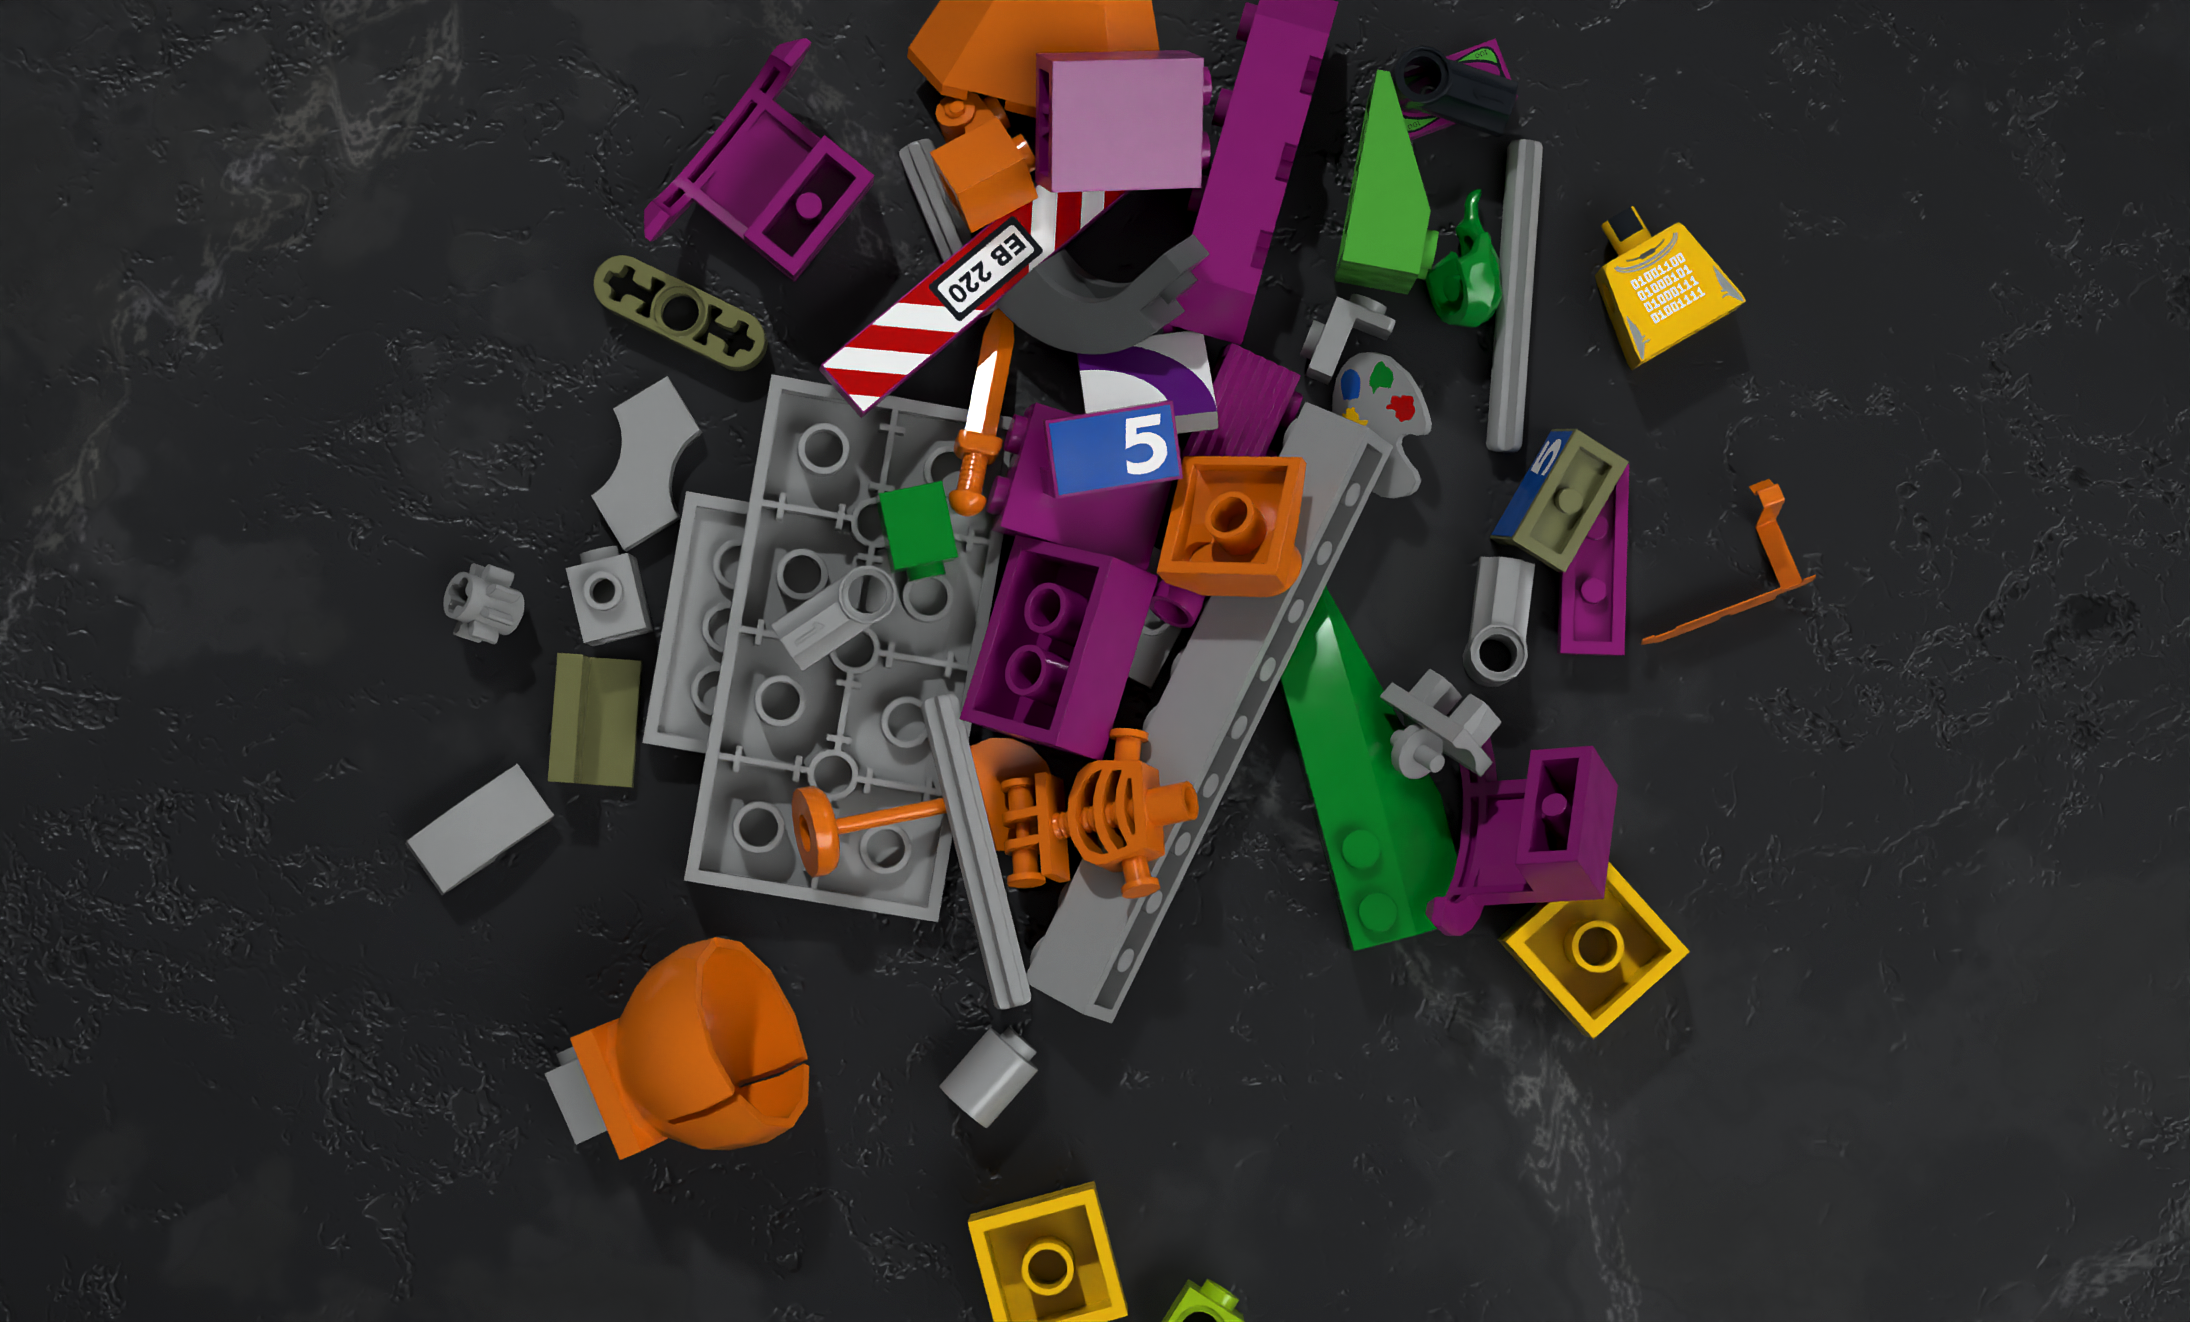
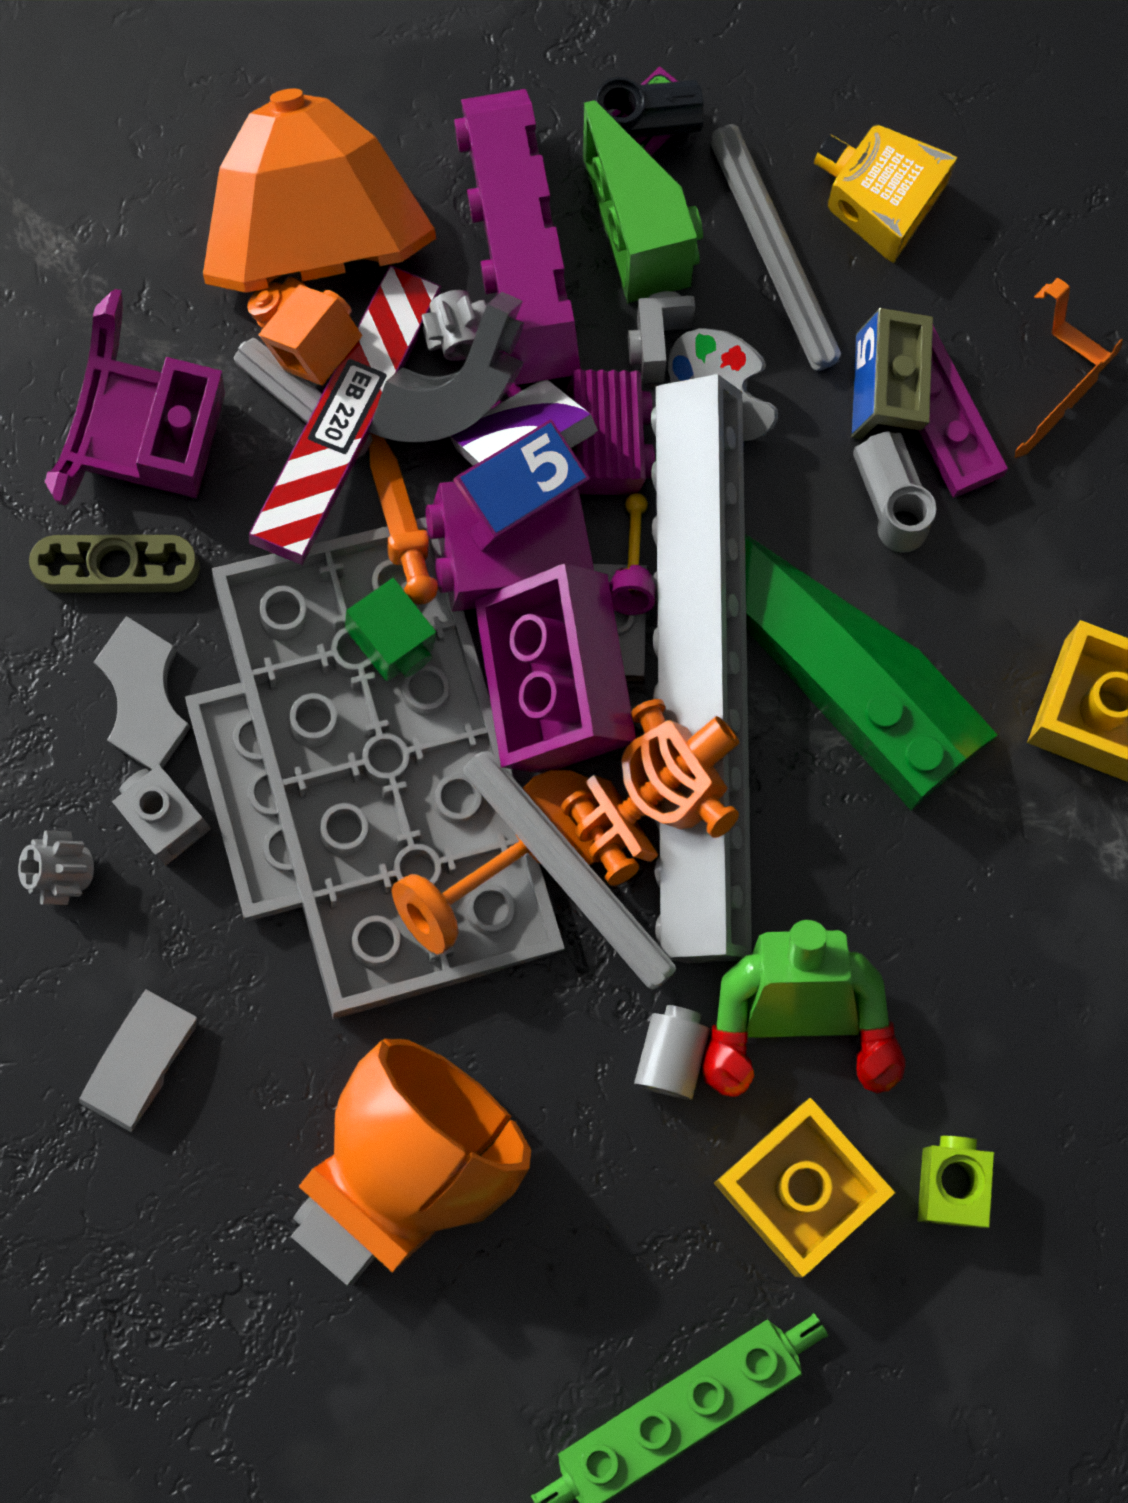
camera: 30 degrees left, 10 degrees down
olive panel [548,653,643,788] -> none
light grey piece [771,566,896,671] -> none
brick [1035,50,1212,193] -> none
orange slope [1157,456,1307,597] -> none
light grey hips [1380,669,1501,779] -> none
magenta piece [1425,737,1618,936] -> none
green piece [1426,189,1503,328] -> none
none -> light grey gear [422,290,487,361]
none -> bright green torso [701,920,906,1097]

